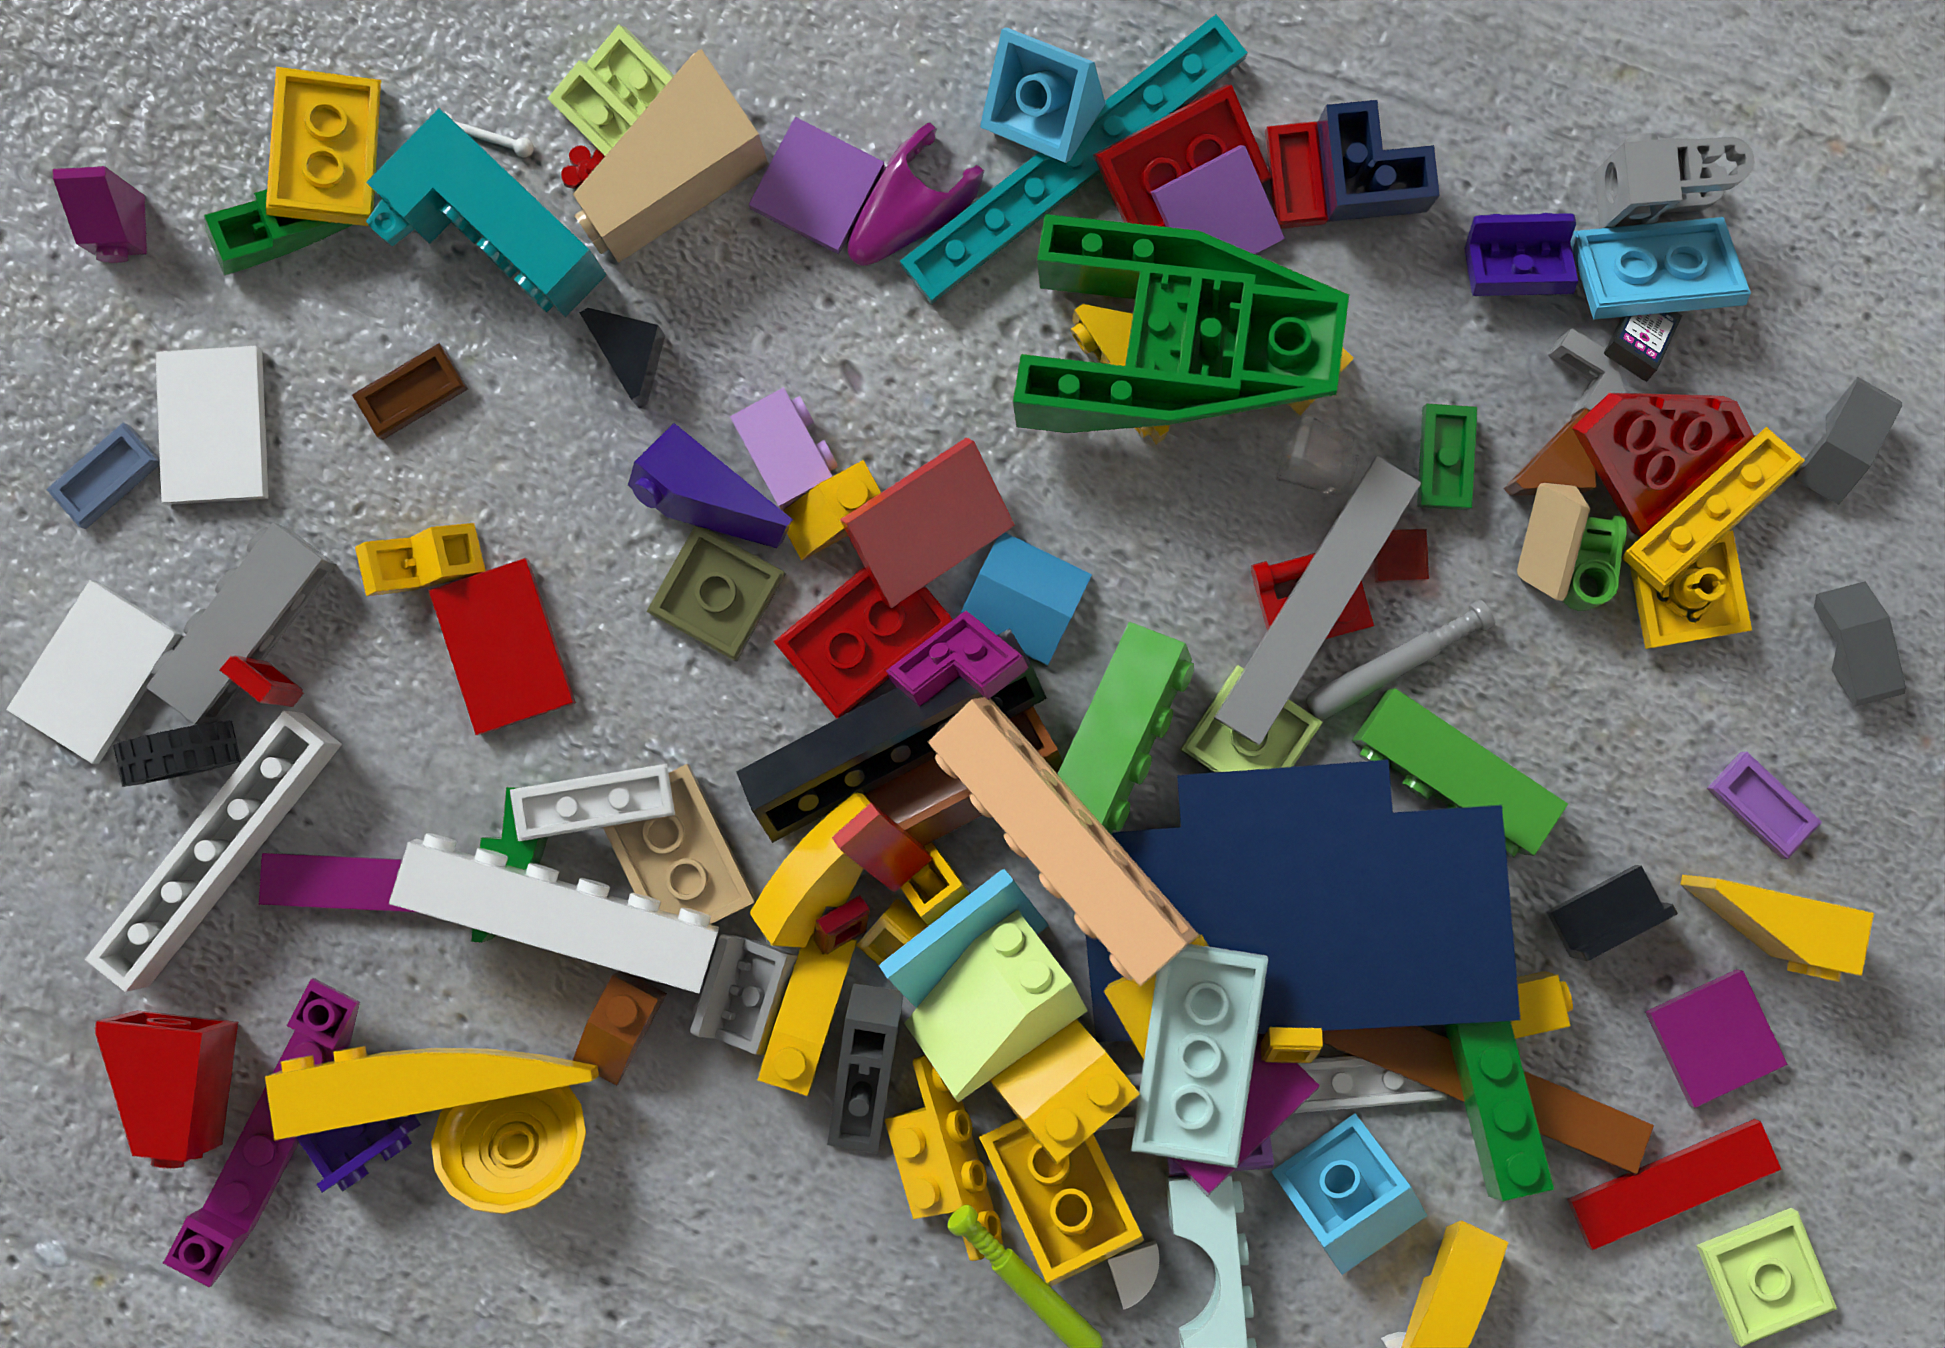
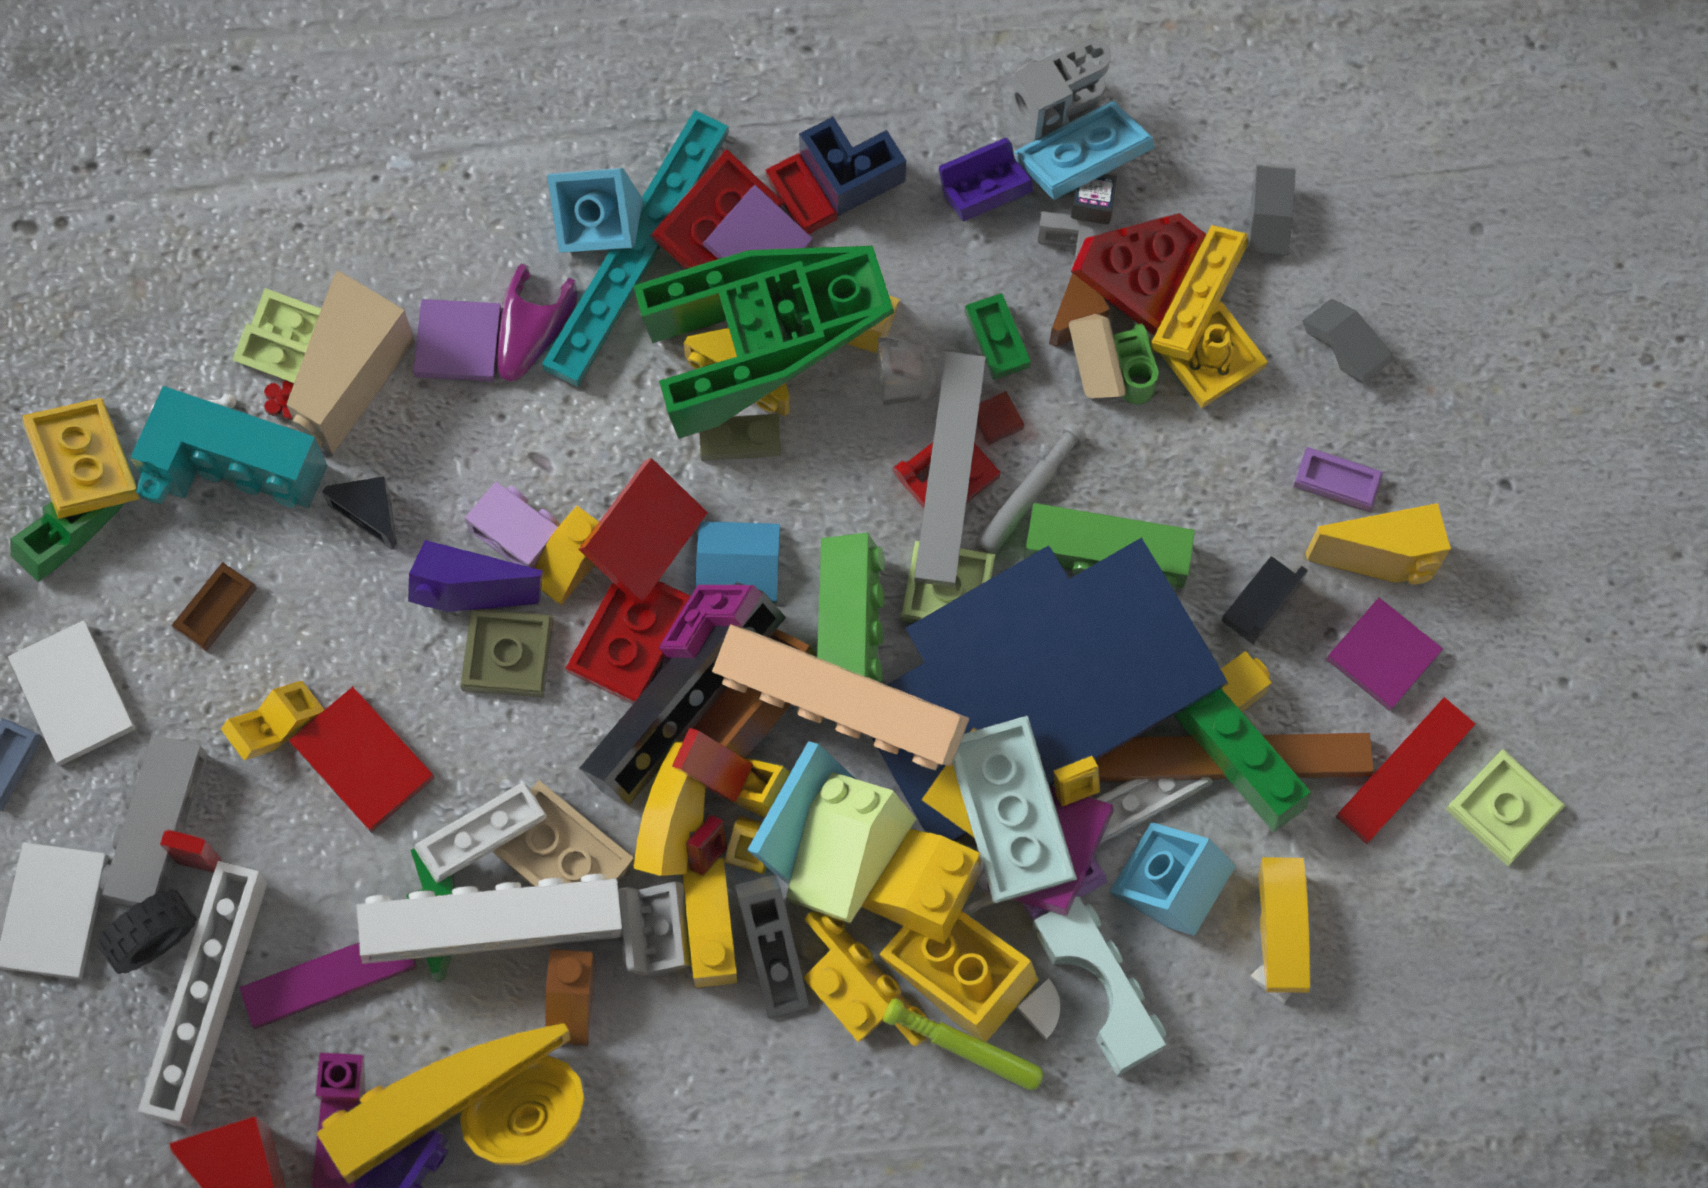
camera: 25 degrees left, 15 degrees down
none -> olive plate [699,413,781,461]

